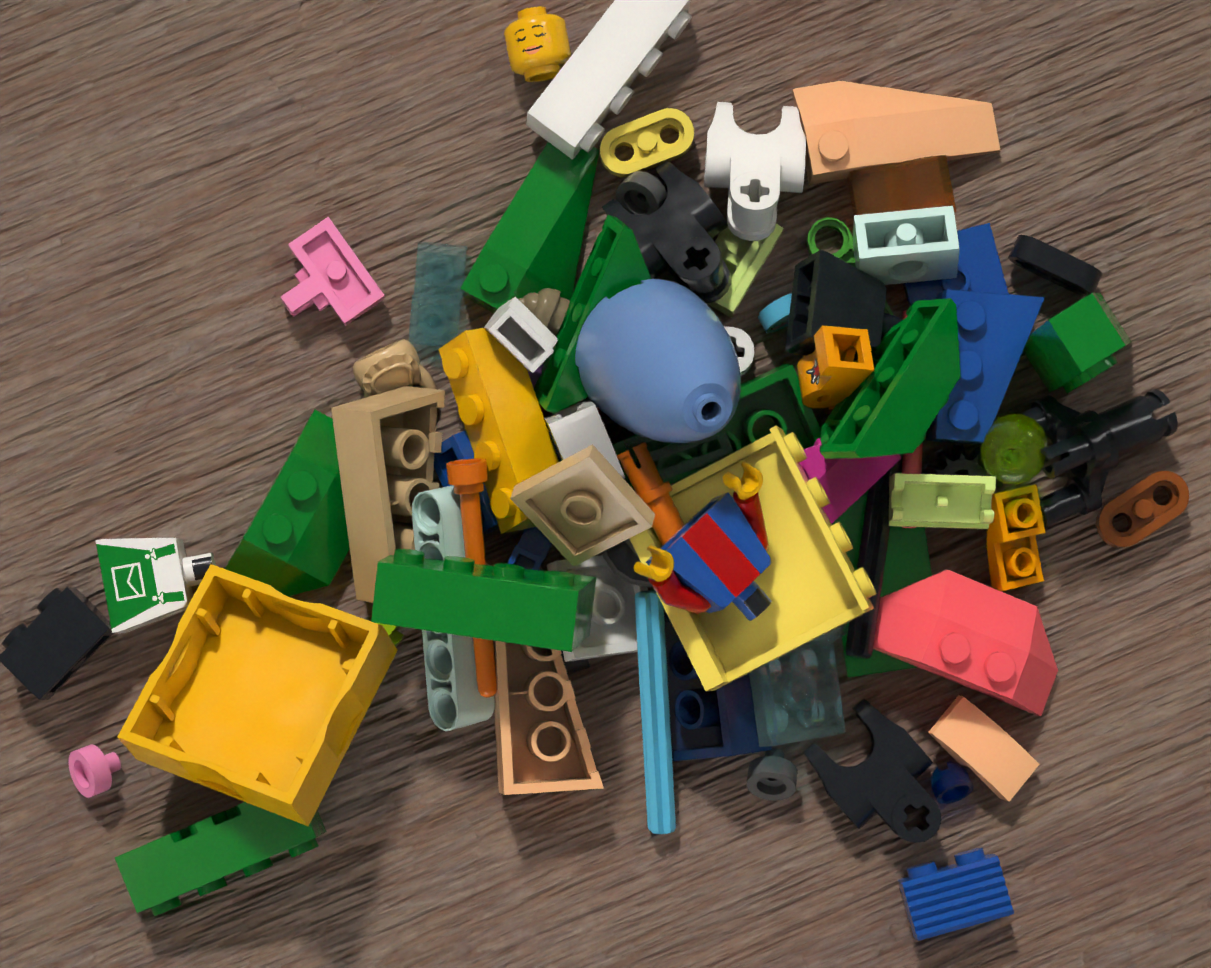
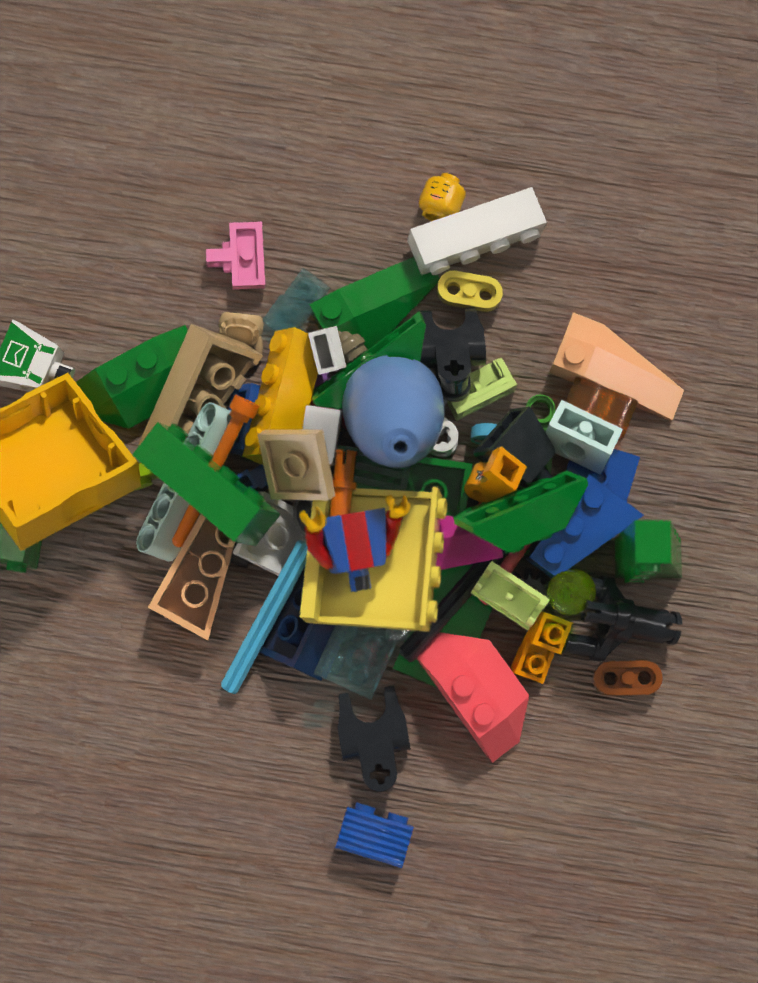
camera: 30 degrees right, 5 degrees down
dark grey tile [616,171,667,216] -> none
white piece [704,102,806,241] -> none
dark grey tile [747,748,798,801] -> none
light nougat slope [928,695,1040,802] -> none
clear blue hinge [931,761,974,804] -> none
black beam [1008,235,1103,296] -> none

